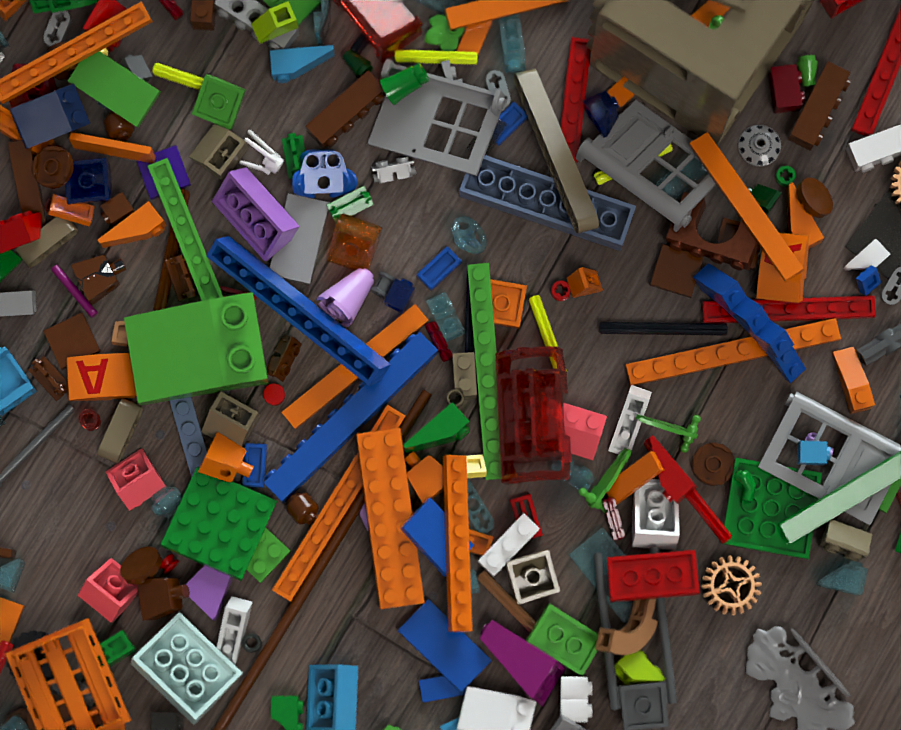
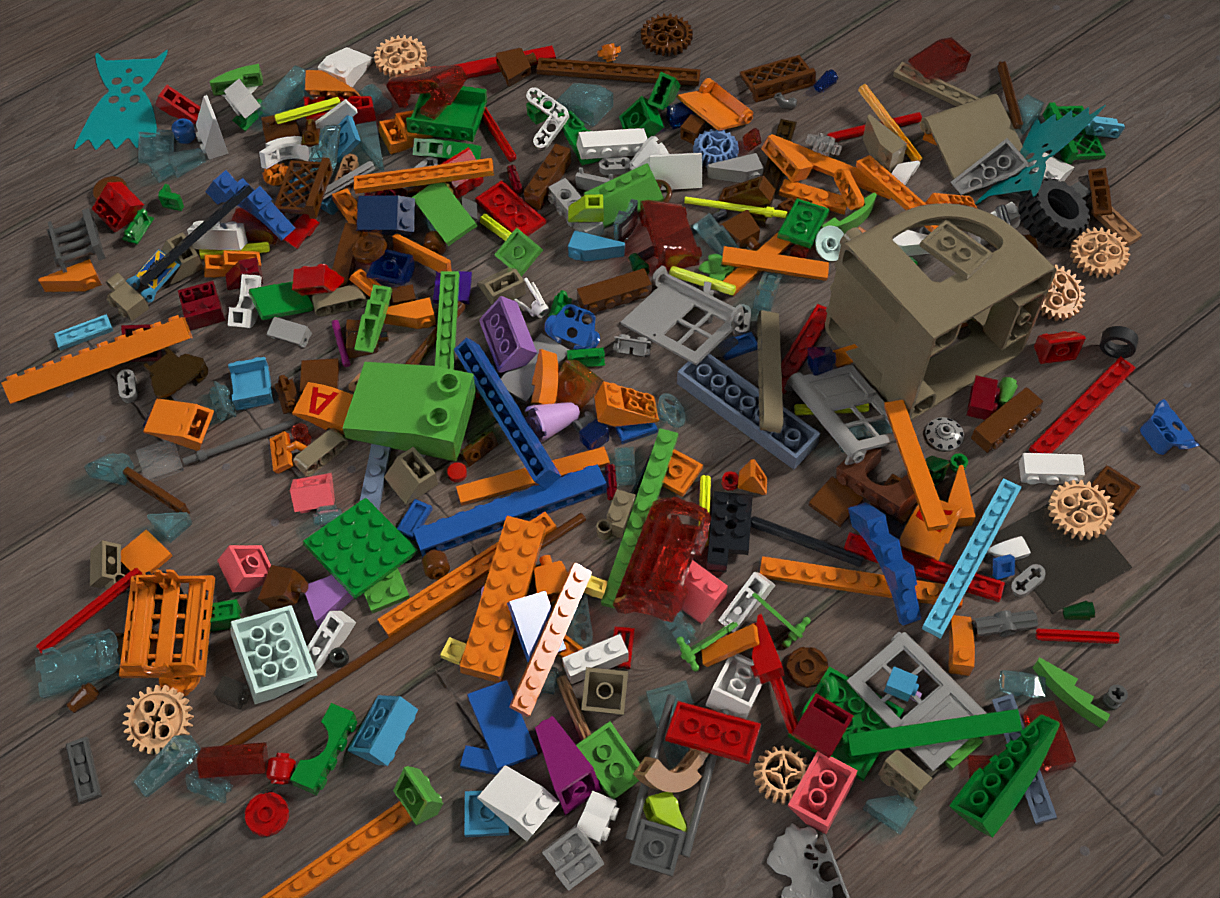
camera: 20 degrees right, 20 degrees down
reddish brown tile [120,546,162,585] -> none
red bush [160,553,180,575] -> none
reddish brown hinge [164,254,198,301] -> none
orange torso [198,432,254,483] -> none
green plant [380,63,429,106] -> none
green slope [403,402,470,454] -> none
axle [602,497,625,540] -> none
reddish brown tile [796,177,833,218] -> none
none -> orange plate [269,431,307,474]
none -> bright green slope [354,285,392,353]
none -> light yellow plate [440,637,466,665]
none -> red tile [475,180,546,237]
none -> orange slope [531,349,558,405]
none -> orange slope [594,381,659,427]
none -> black hinge [706,491,753,573]
none -> coral slope [788,751,858,835]
none -> dark red slope [792,693,854,758]
none -> medium azure plate [922,478,1021,639]

